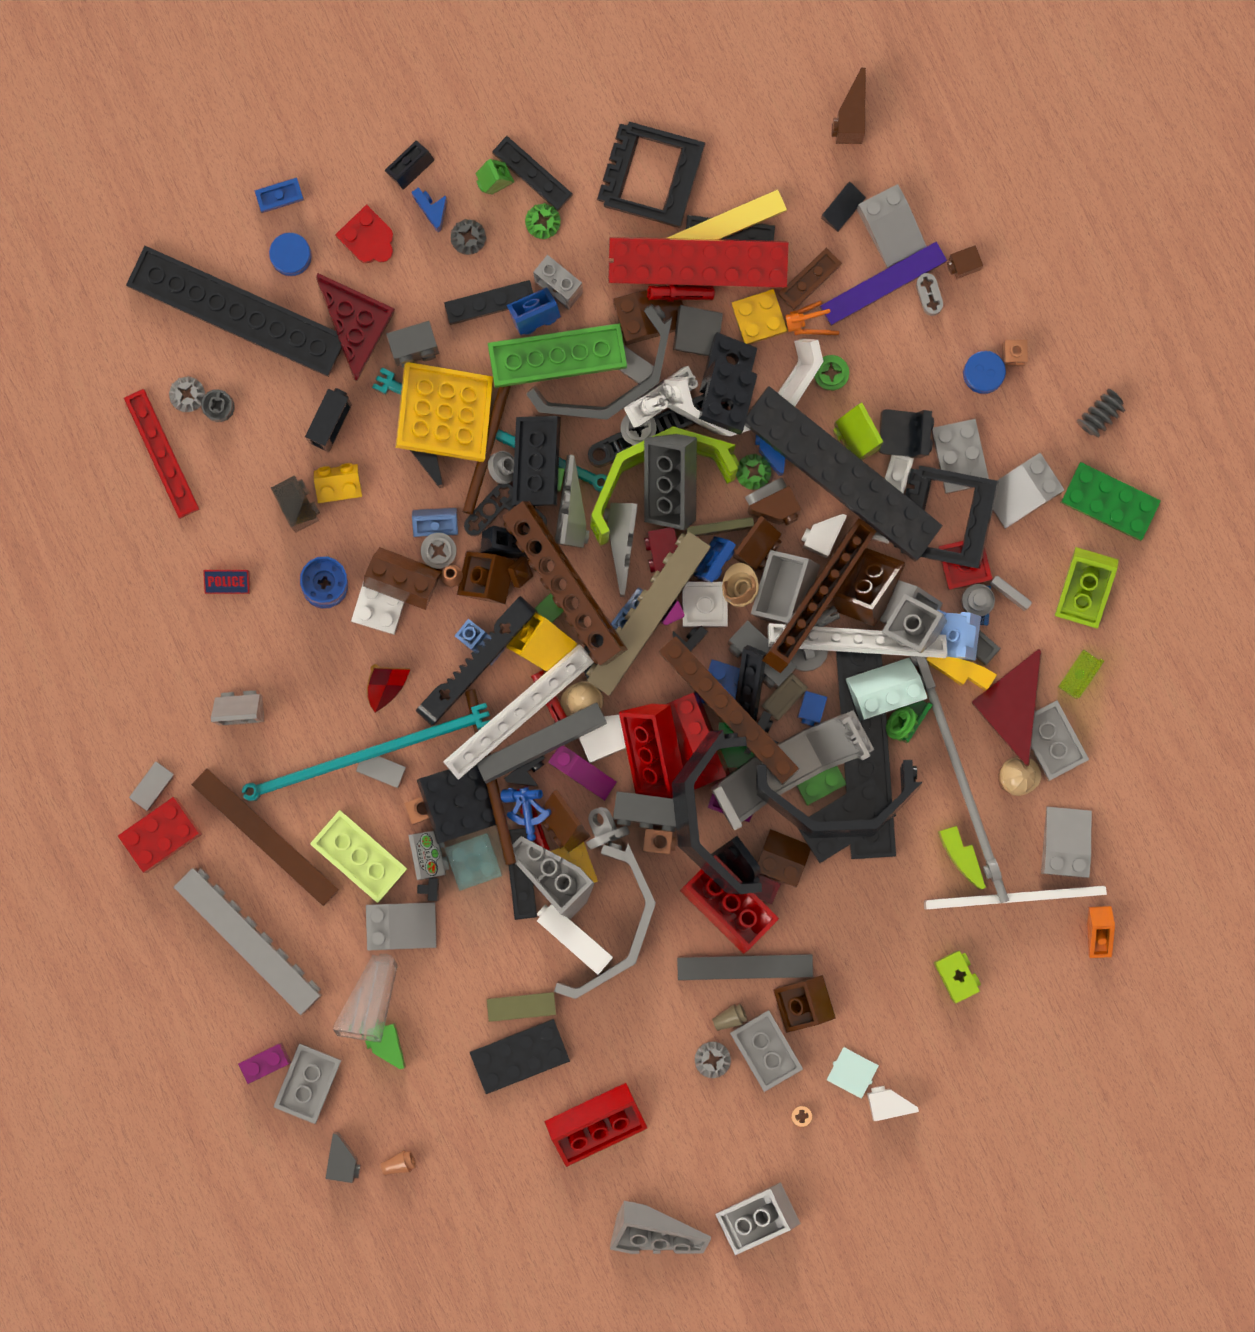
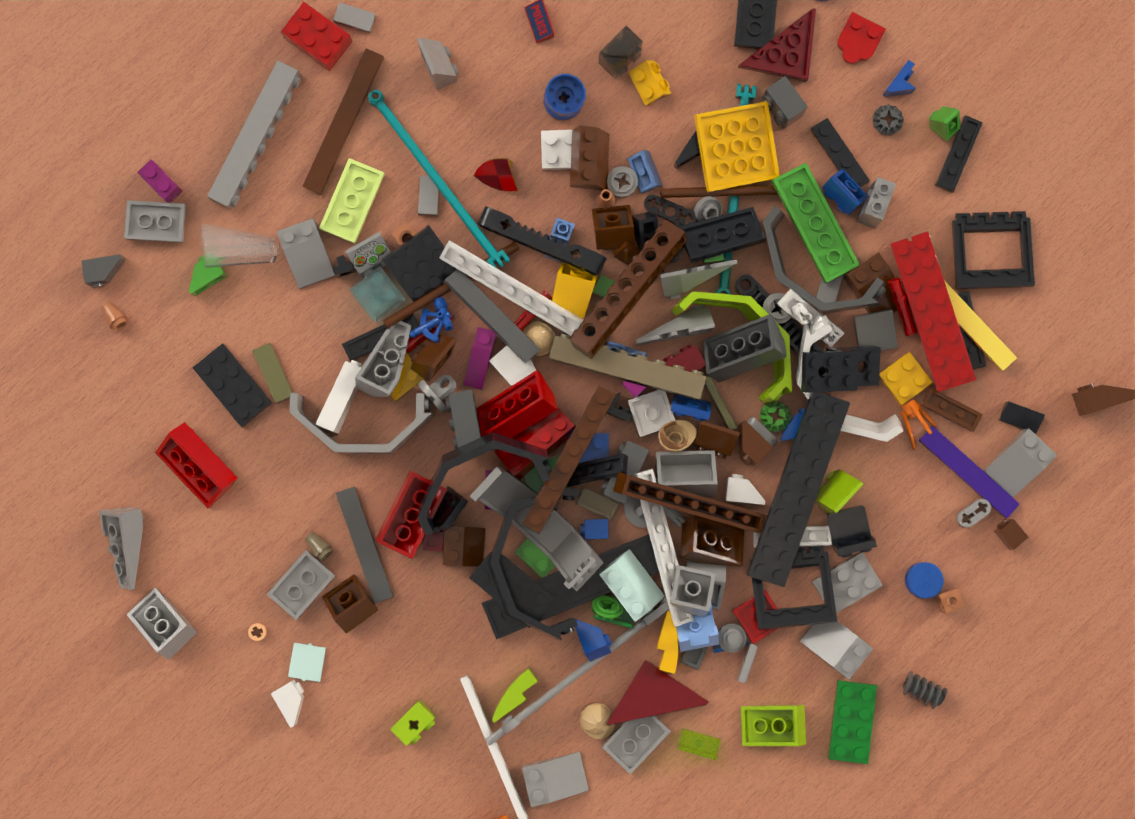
camera: 70 degrees right, 0 degrees up
black window [305,388,352,452] -> none
black slope [384,140,434,189] -> none
black slope [504,756,545,787] -> none
bright green gear [525,203,561,239] -> none
nougat brick [643,829,676,855] -> none
light grey gear [695,1042,731,1078] -> none
bright green gear [814,355,849,391] -> none
none -> blue slope [575,619,612,662]

